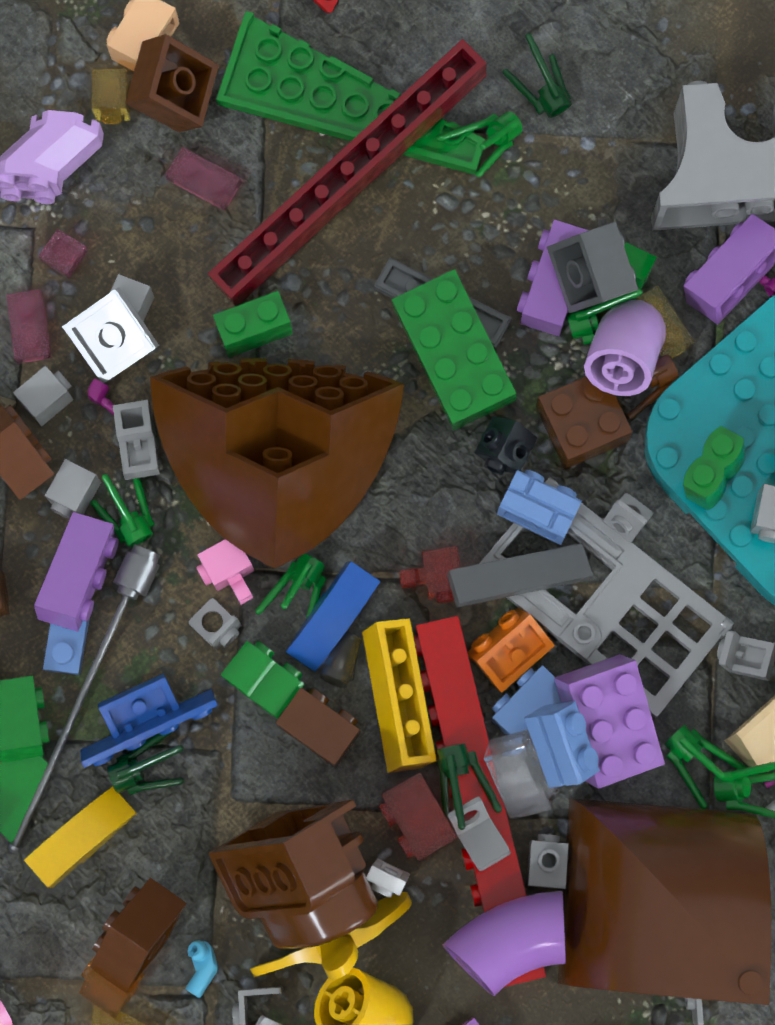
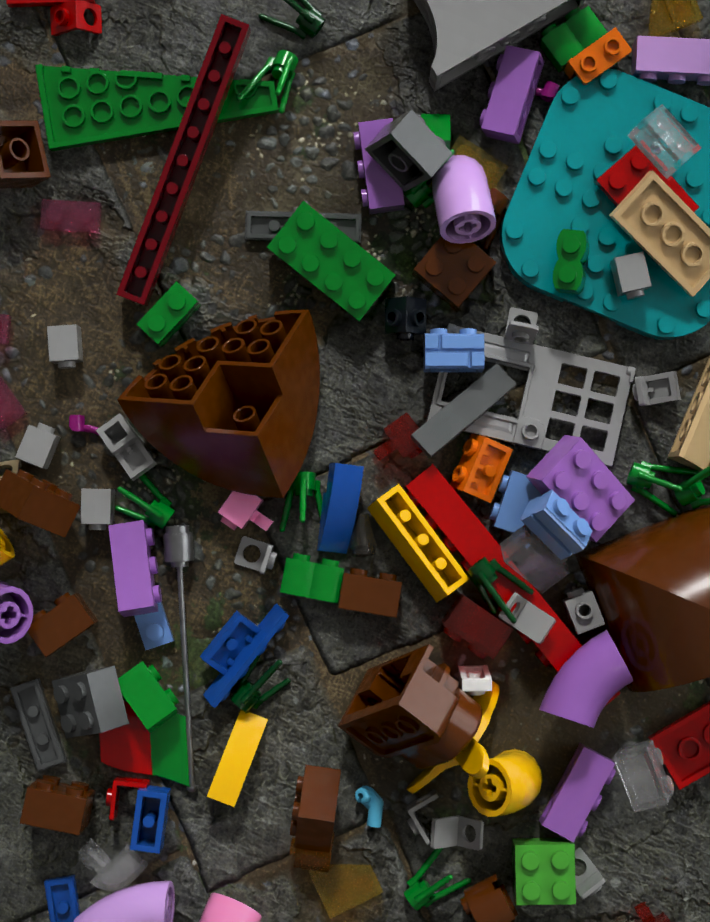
camera: 30 degrees left, 10 degrees up
tile [62,288,159,383] -> none

